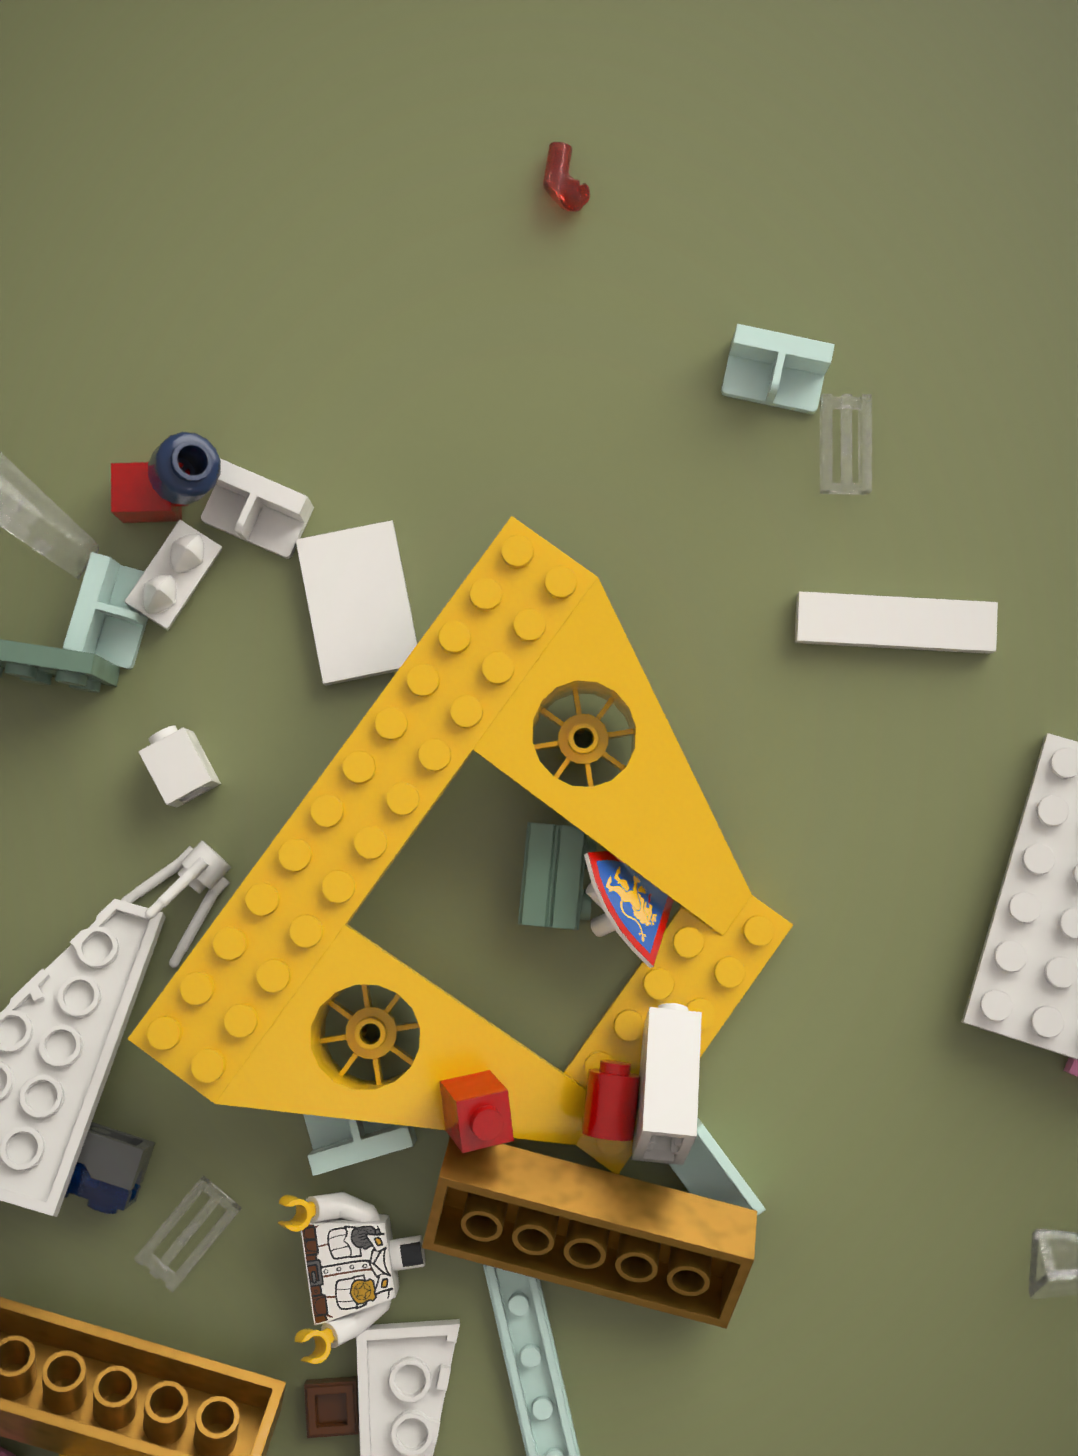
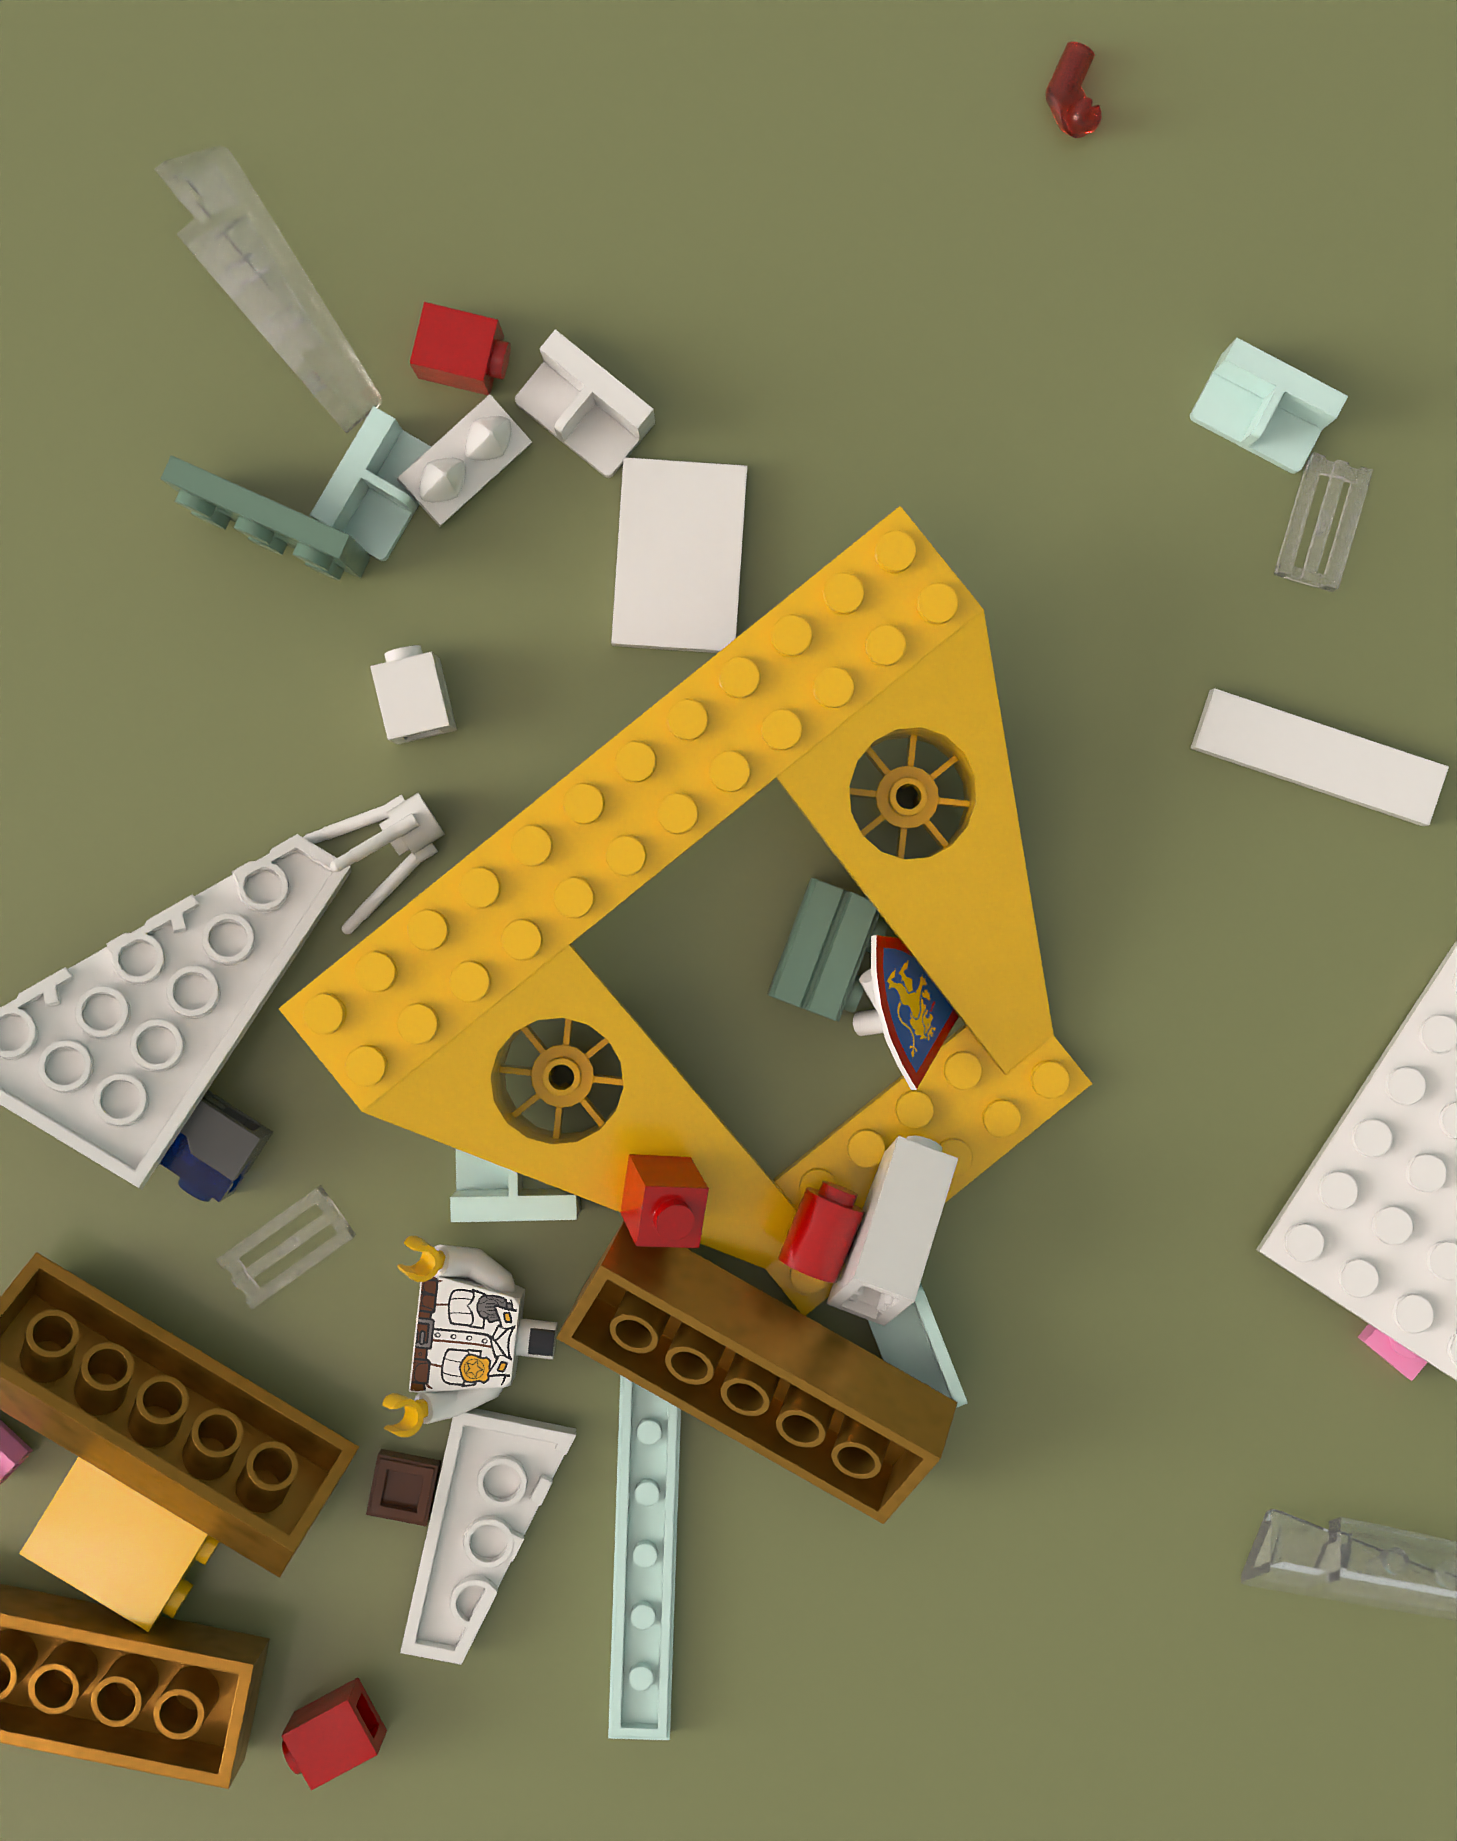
camera: 15 degrees right, 5 degrees up
dark blue head [148,432,221,505] -> none

